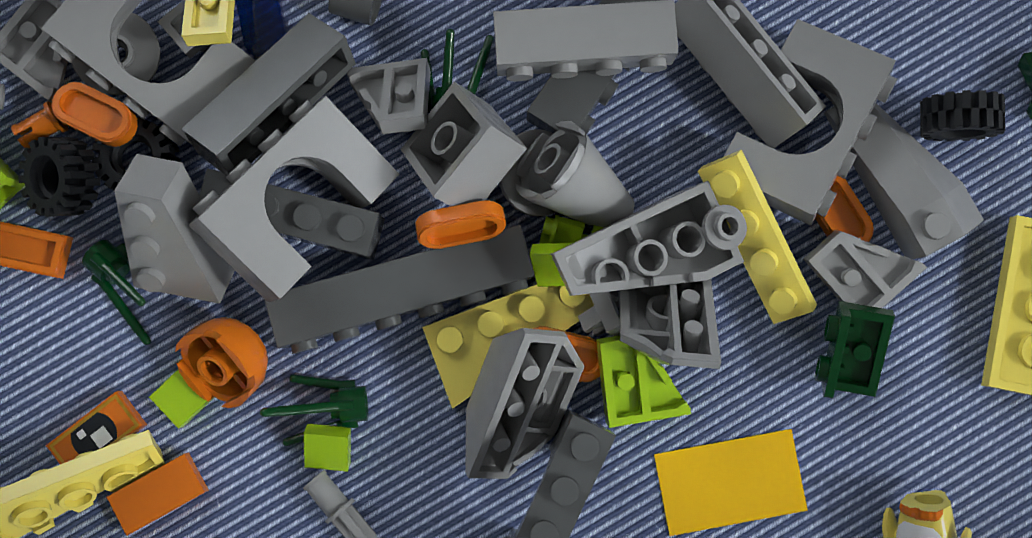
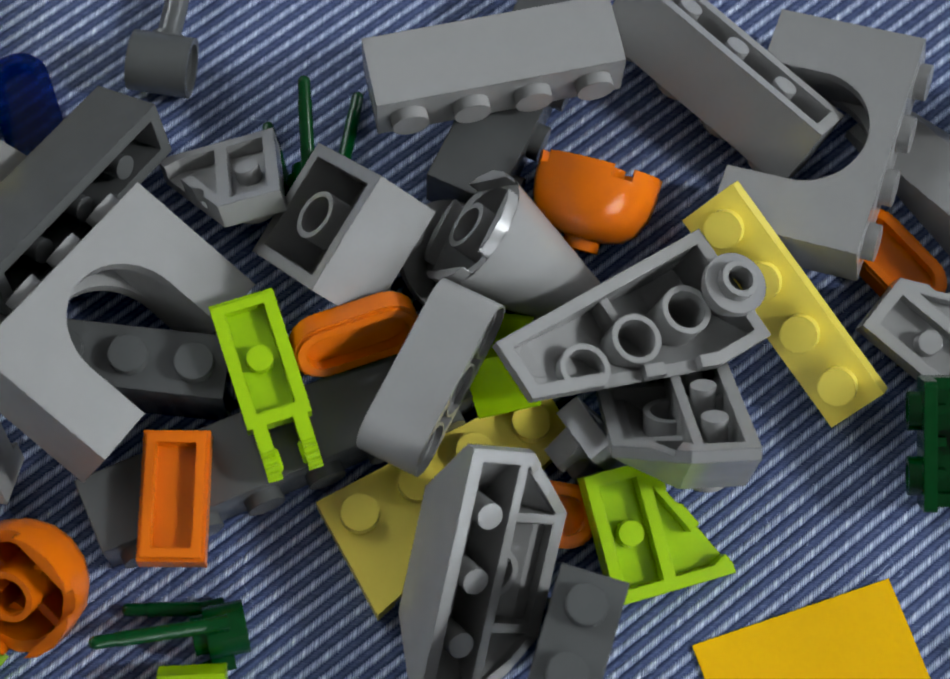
camera: 10 degrees left, 15 degrees down
none -> orange tile [136,430,213,567]
none -> lime hinge [208,288,324,483]
none -> light grey beam [356,278,505,477]
none -> orange cylinder [533,149,663,255]

